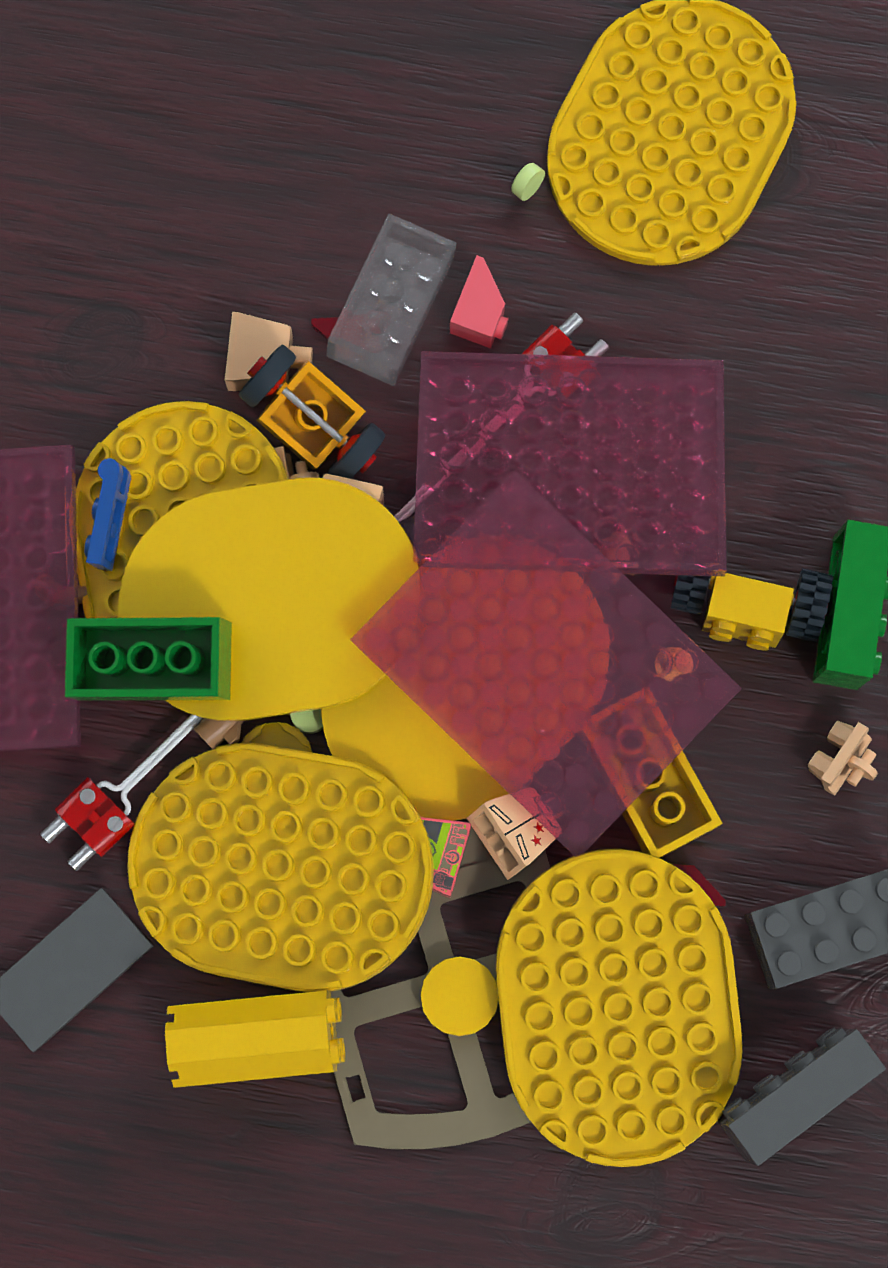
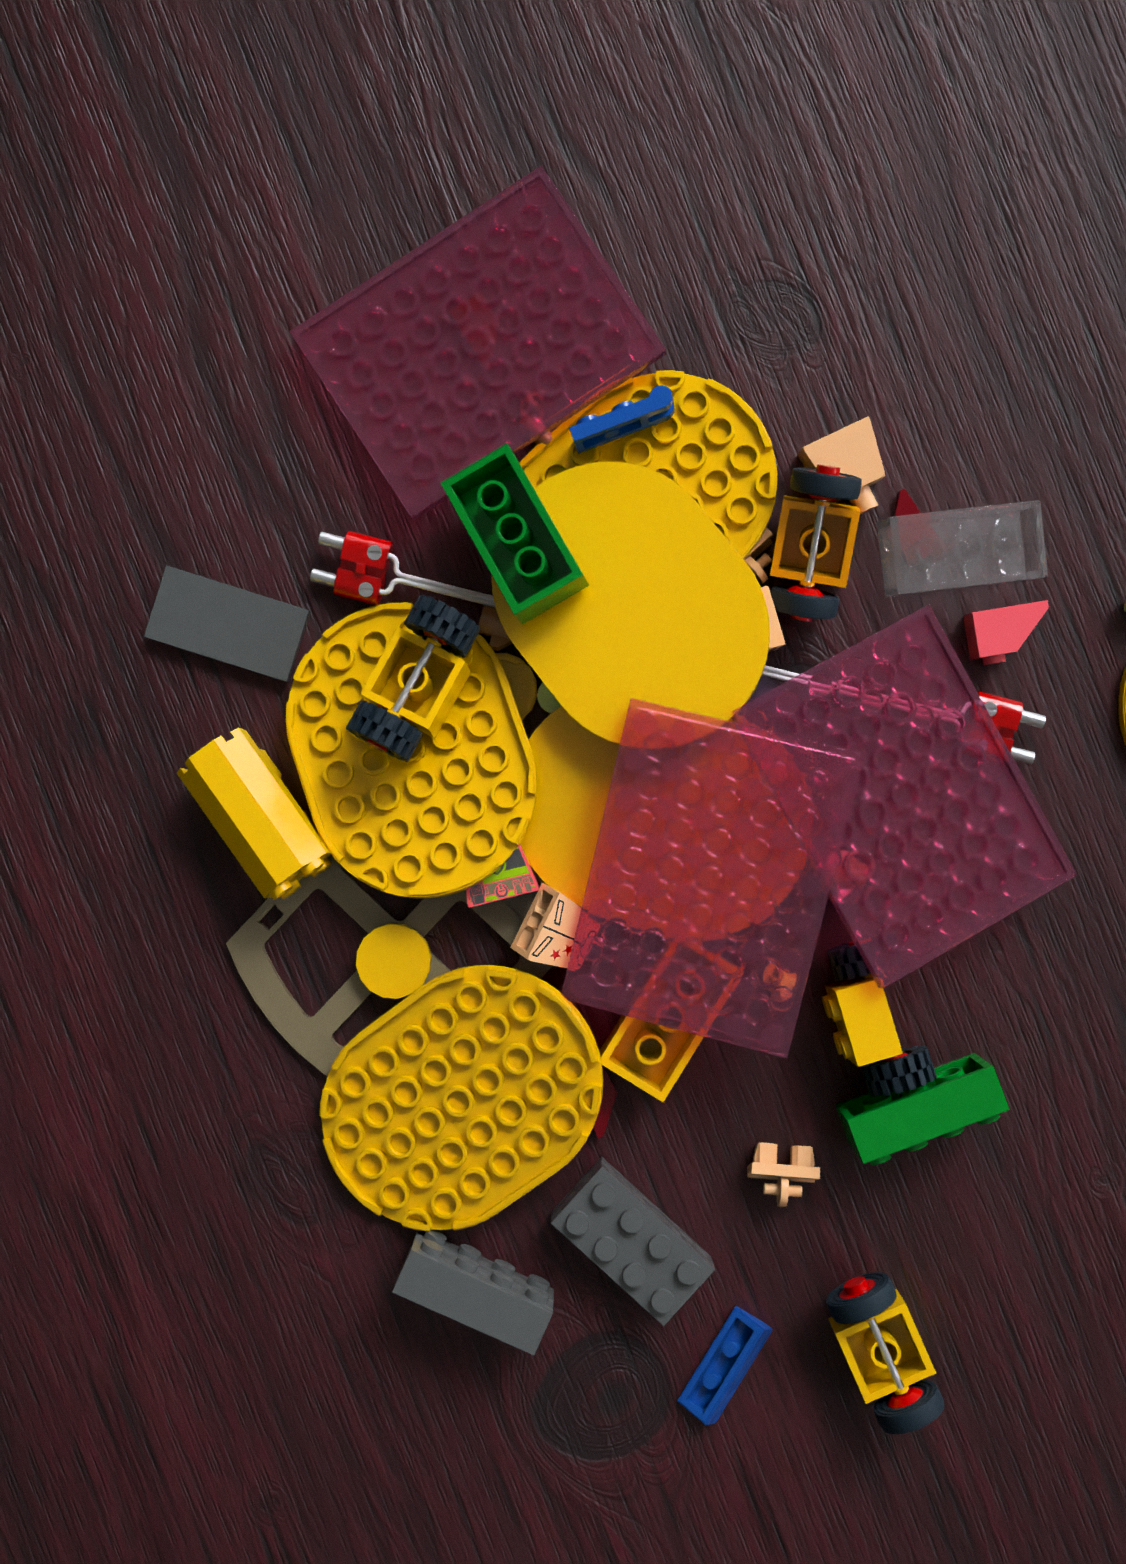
camera: 60 degrees right, 10 degrees up
none -> brick [346,594,480,762]

